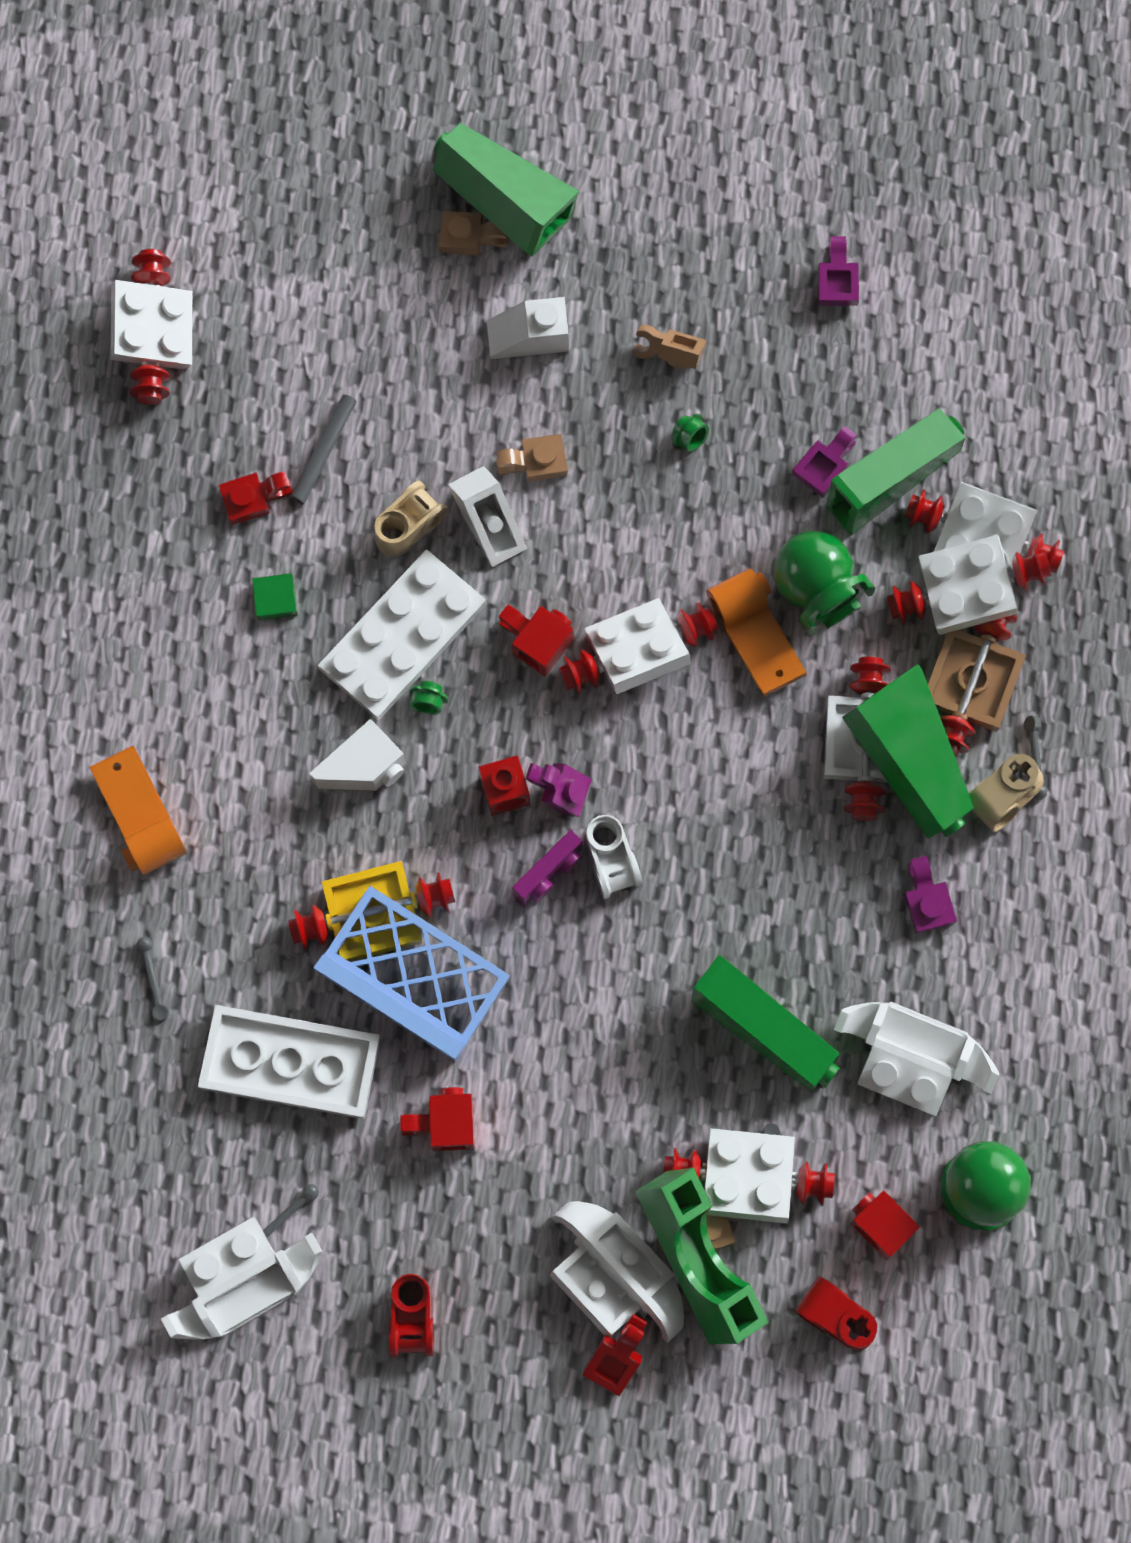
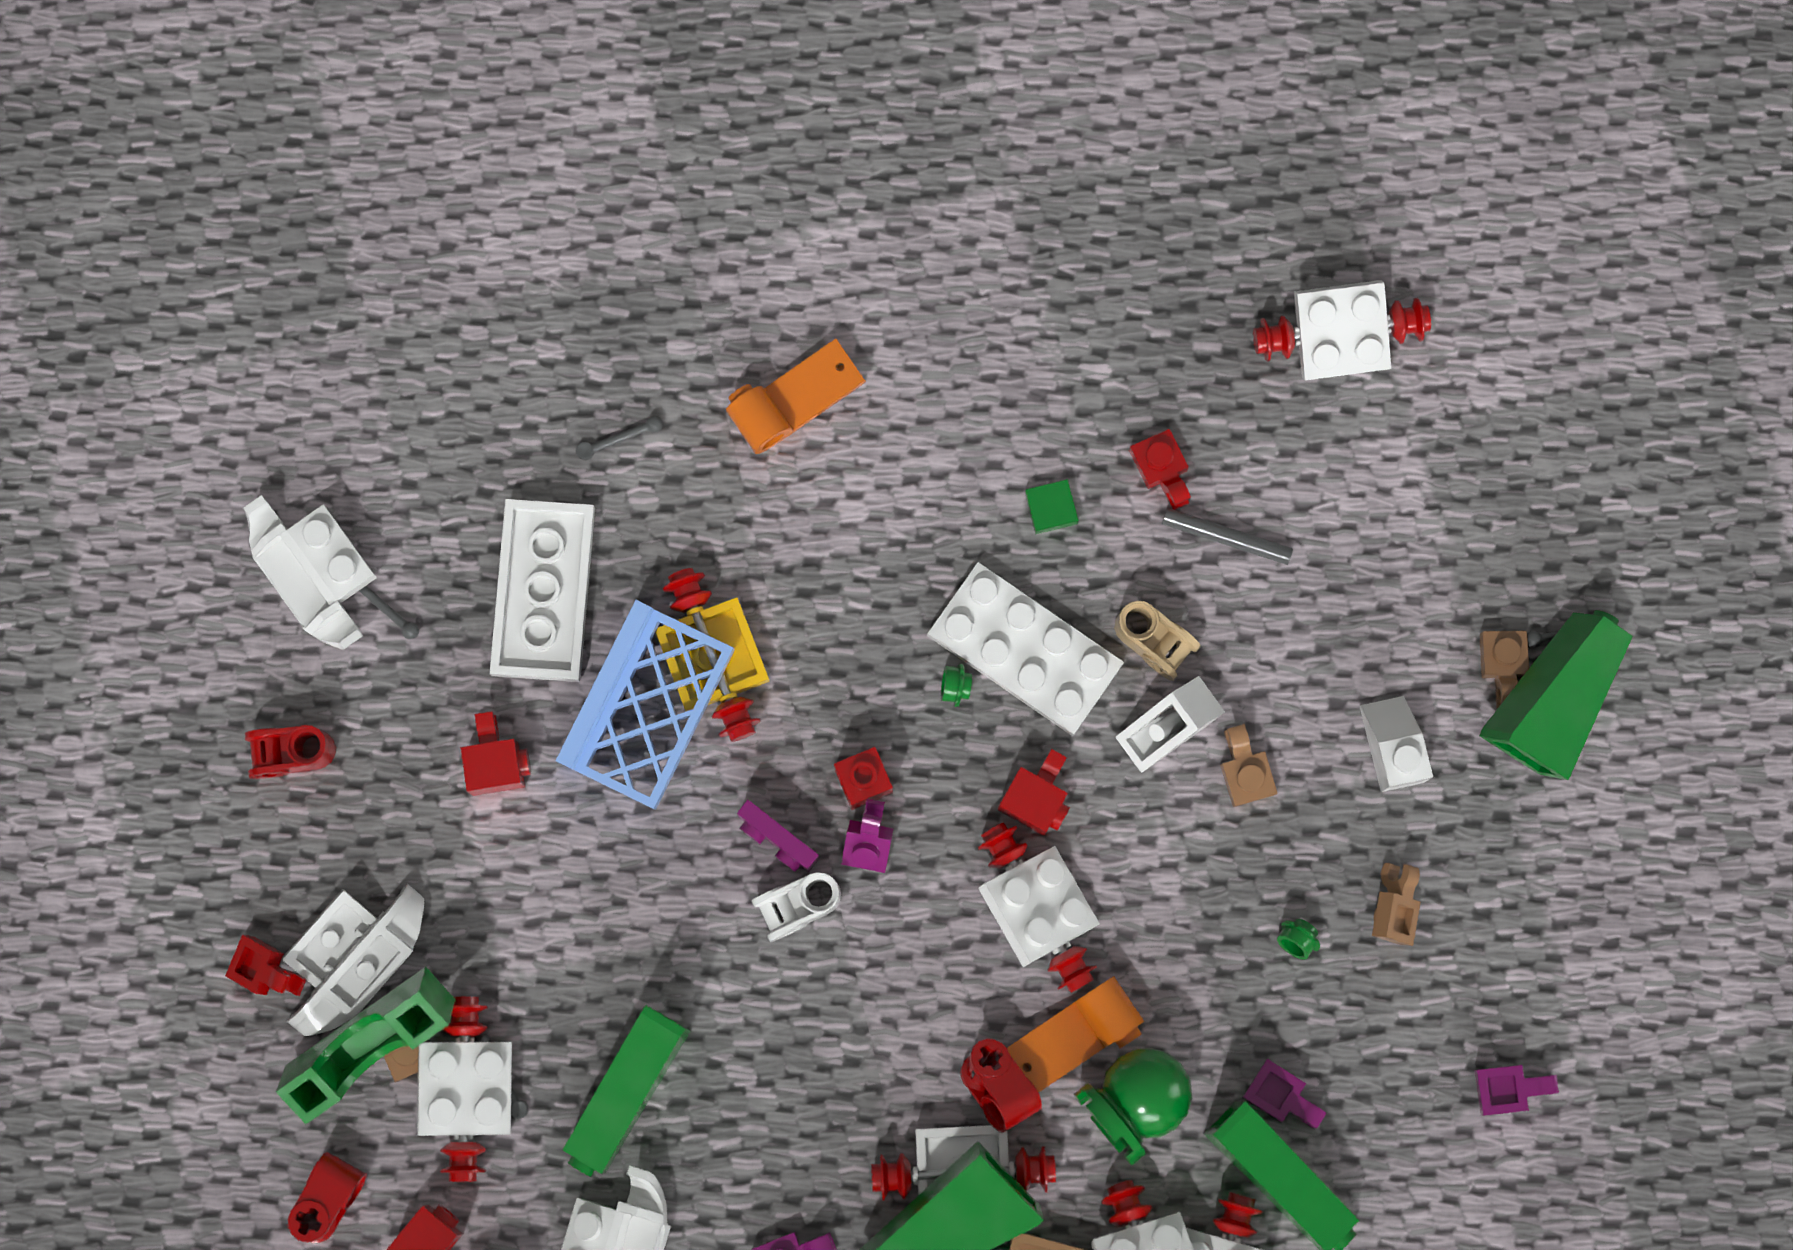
camera: 80 degrees right, 5 degrees up
white slope [309,719,406,791] -> none
none -> red piece [960,1039,1042,1133]

